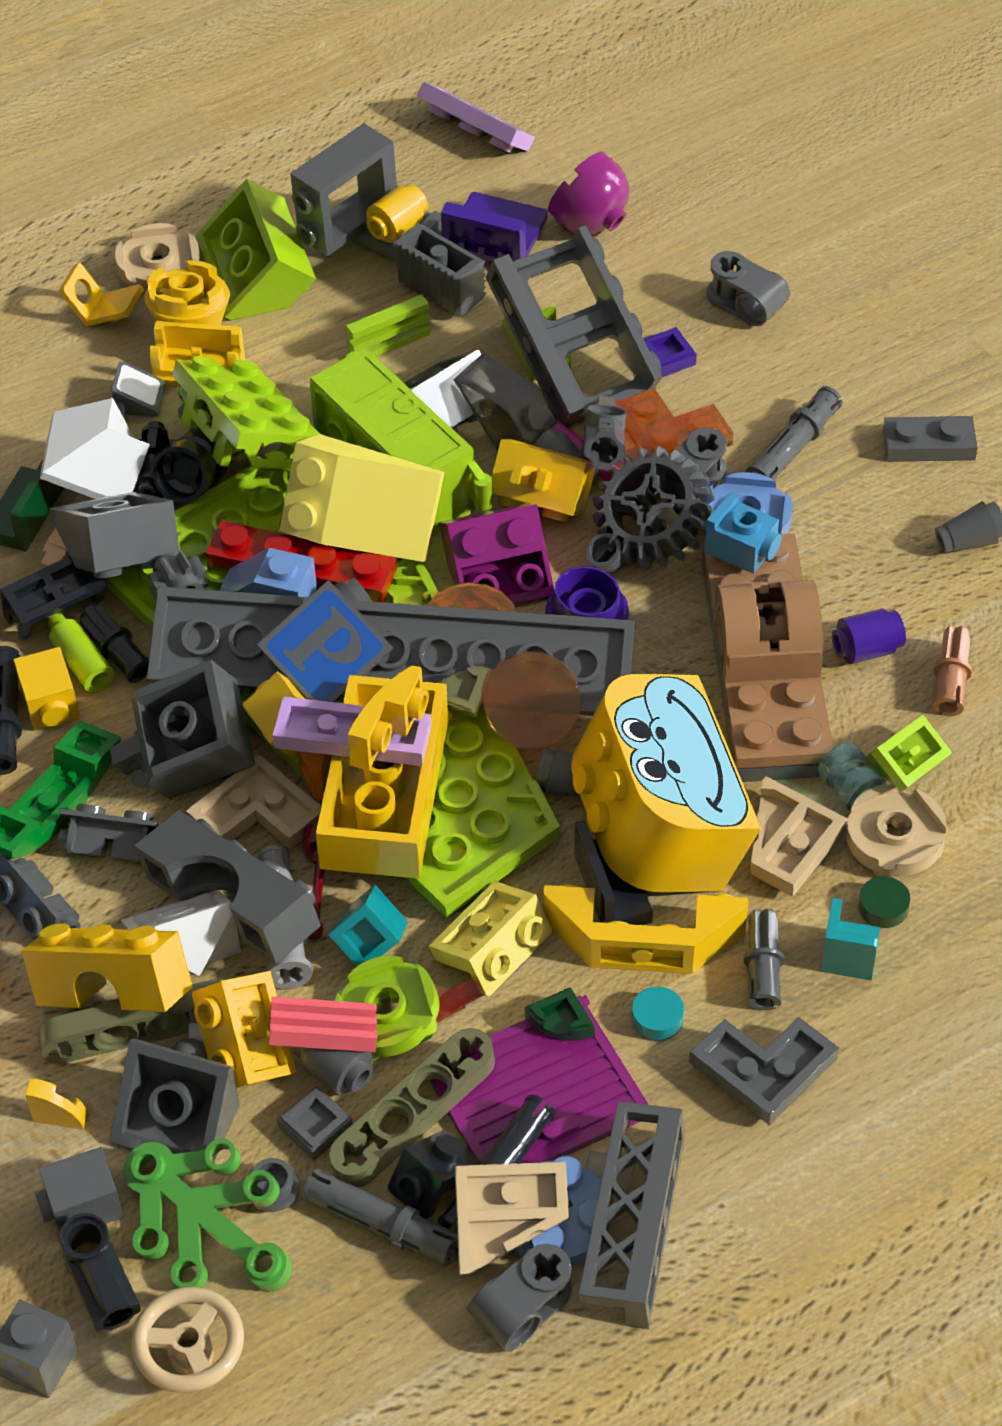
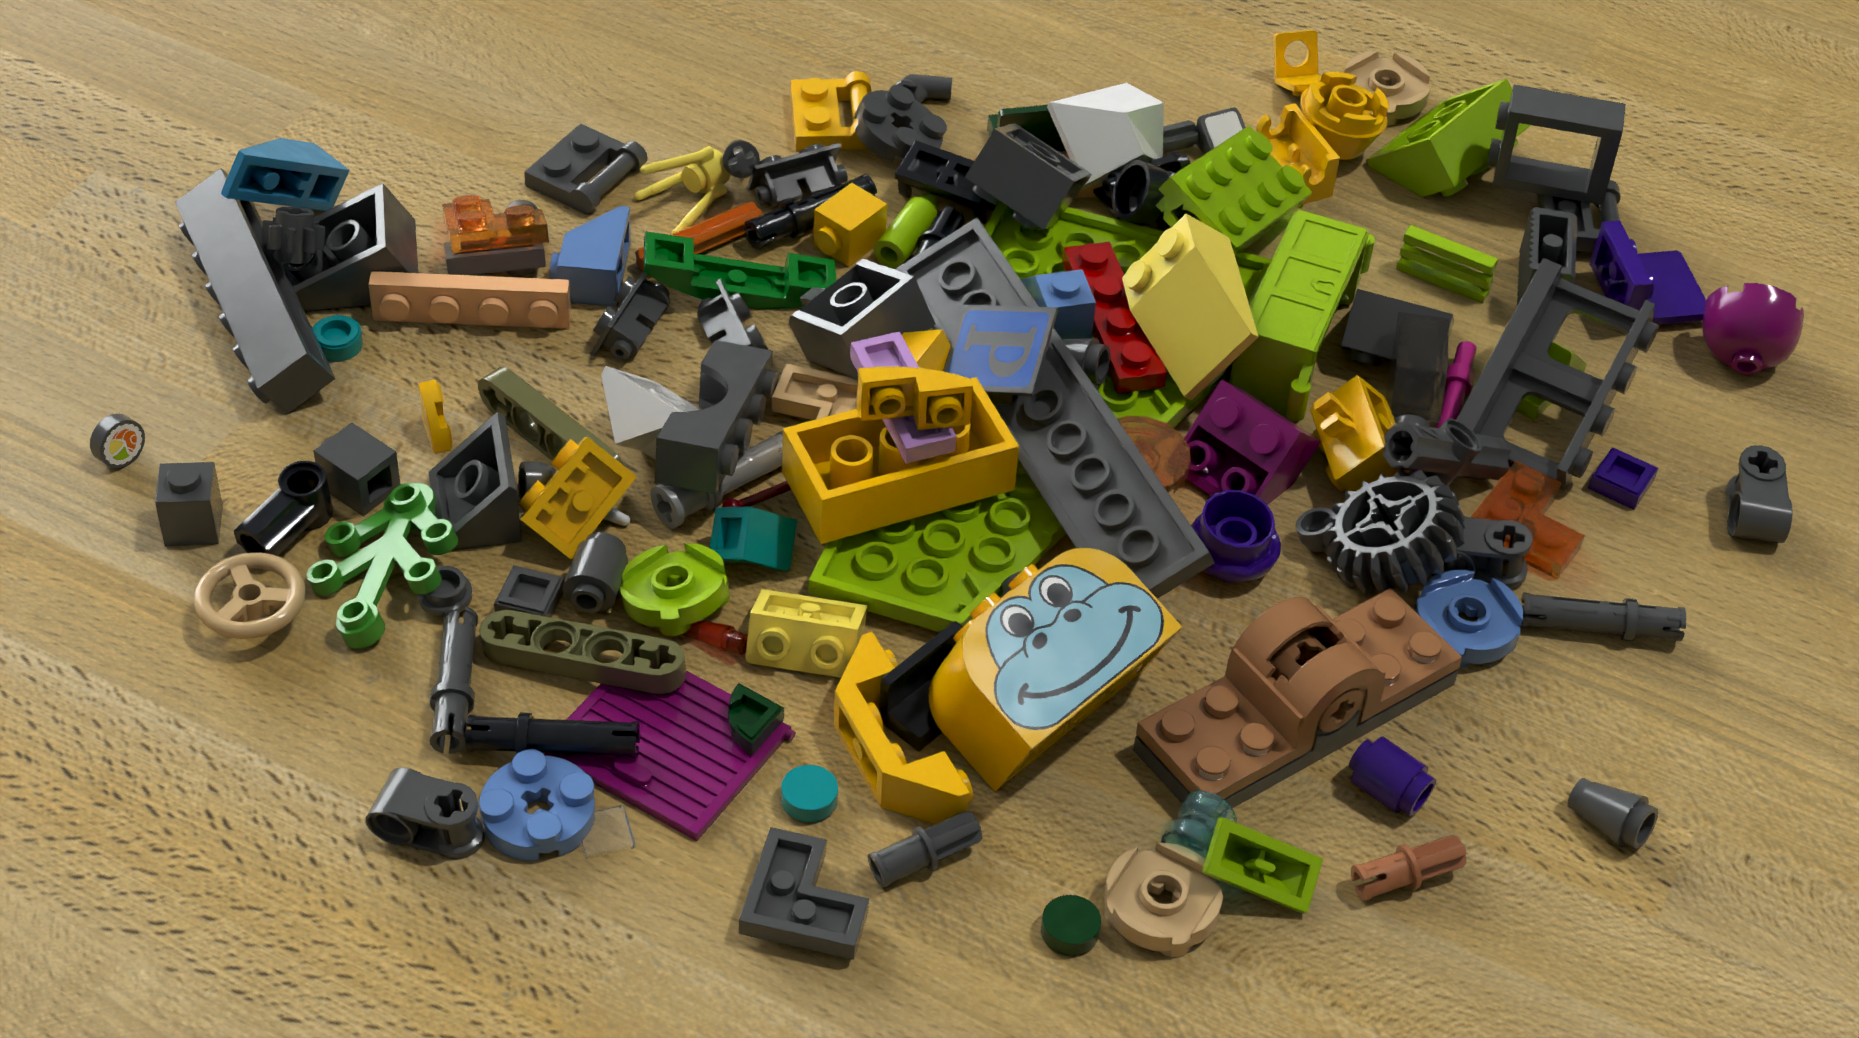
camera: 55 degrees right, 5 degrees down
yellow arch [21,923,193,1012] -> none
dark grey gear [147,551,209,601] -> none
coral tile [269,996,377,1052] -> none
yellow brick [366,184,428,243] -> none
black bracket [388,1129,482,1219] -> none
lavender plate [417,81,535,153] -> none
olive tile [438,666,493,717] -> none
tan wing [455,1162,569,1276] -> none
clear orange tile [484,652,581,749] -> none
dark grey fence [579,1101,685,1329] -> none
dark azure brick [705,492,782,574] -> none
tan wing [750,776,847,897] -> none
teal panel [821,898,880,981] -> none
dark grey plate [883,416,978,462] -> none

